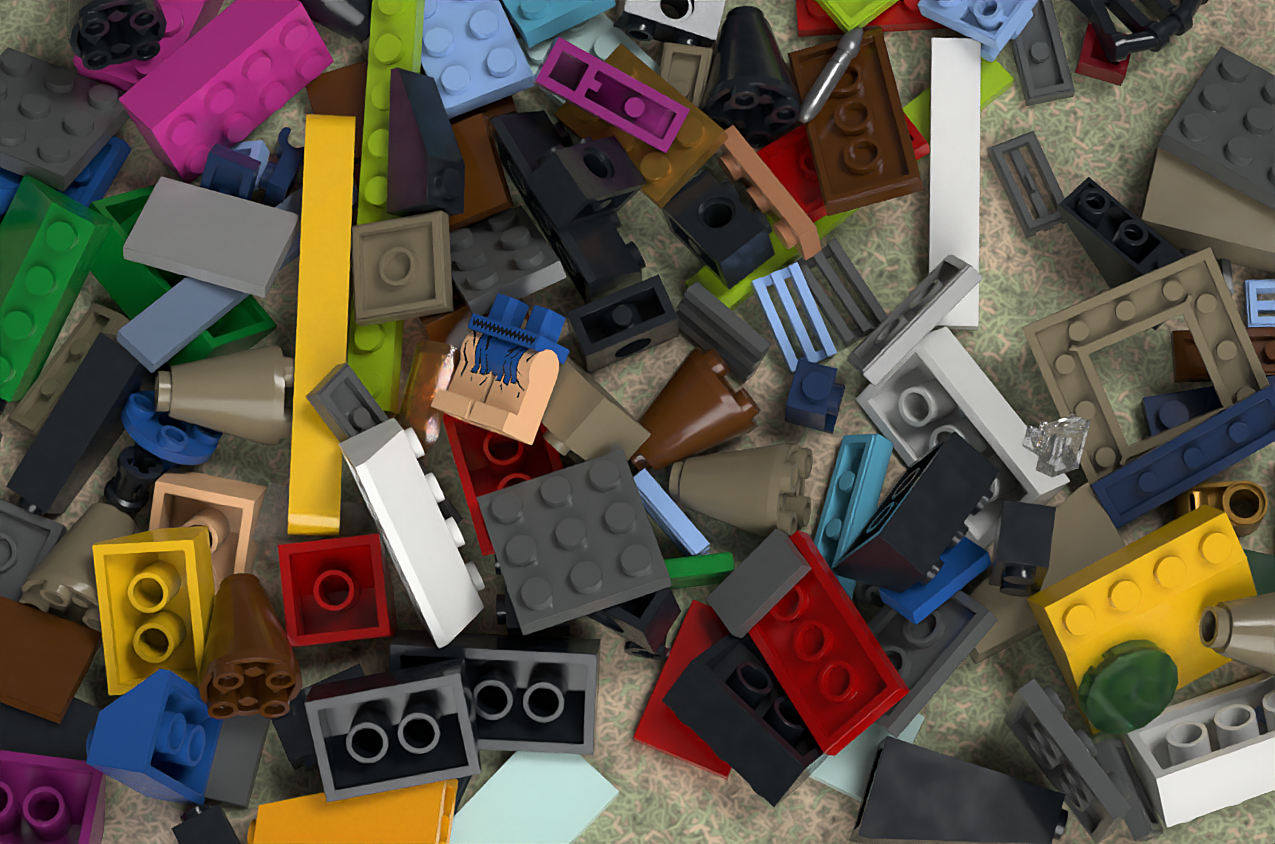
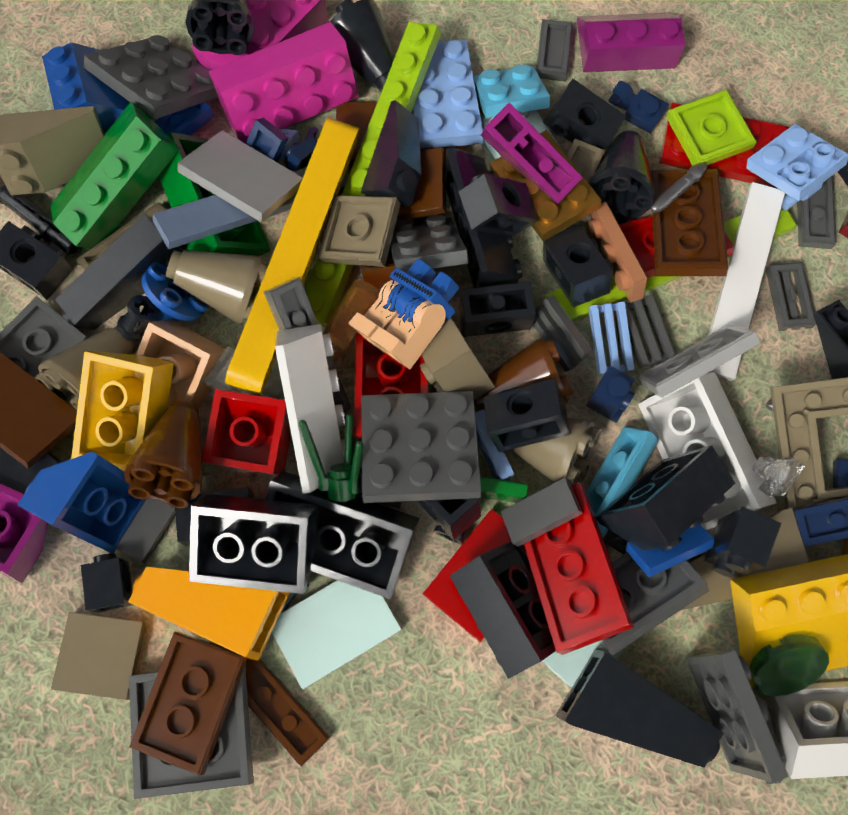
camera: 10 degrees right, 0 degrees up
none -> dark green plant [299,413,364,502]
none -> black brick [484,378,570,452]

